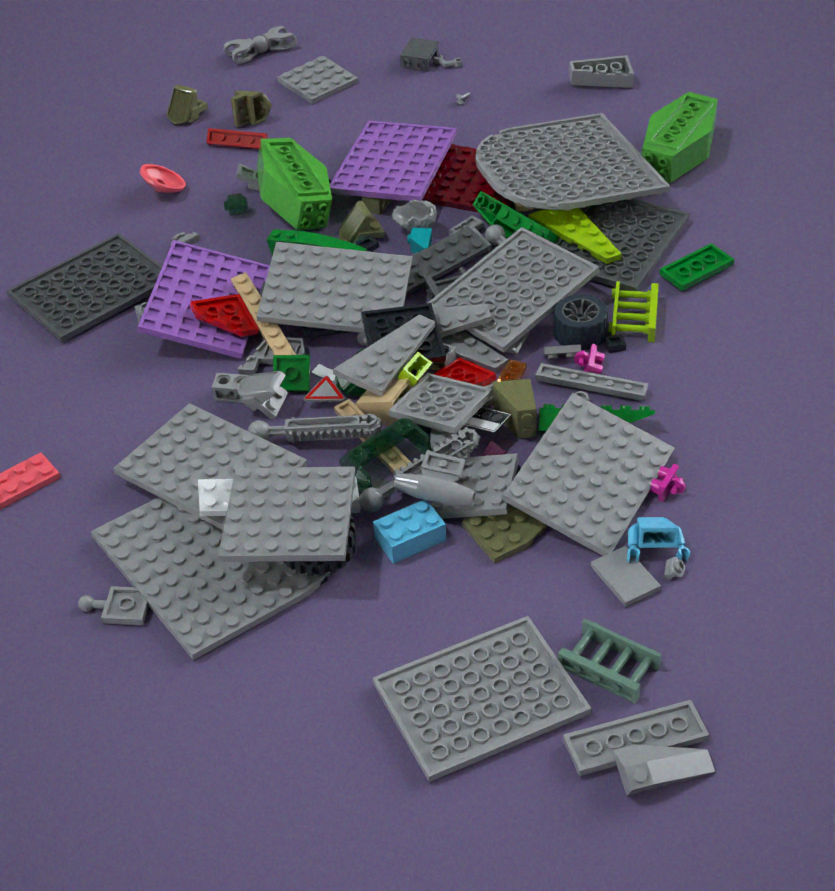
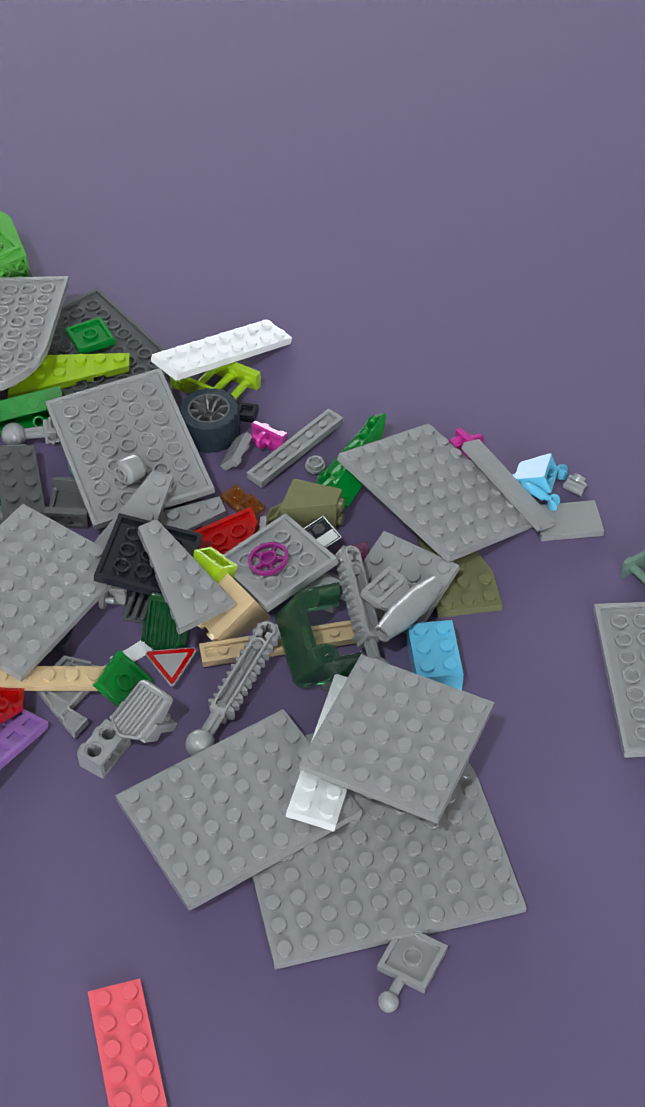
camera: 70 degrees left, 5 degrees up
green plate [659,243,735,291] -> none
none -> green plate [65,317,116,354]
none -> light grey head [114,454,146,485]
none -> white plate [151,320,292,381]
none -> magenta wheel [248,542,289,576]
none -> light grey tile [462,439,555,532]

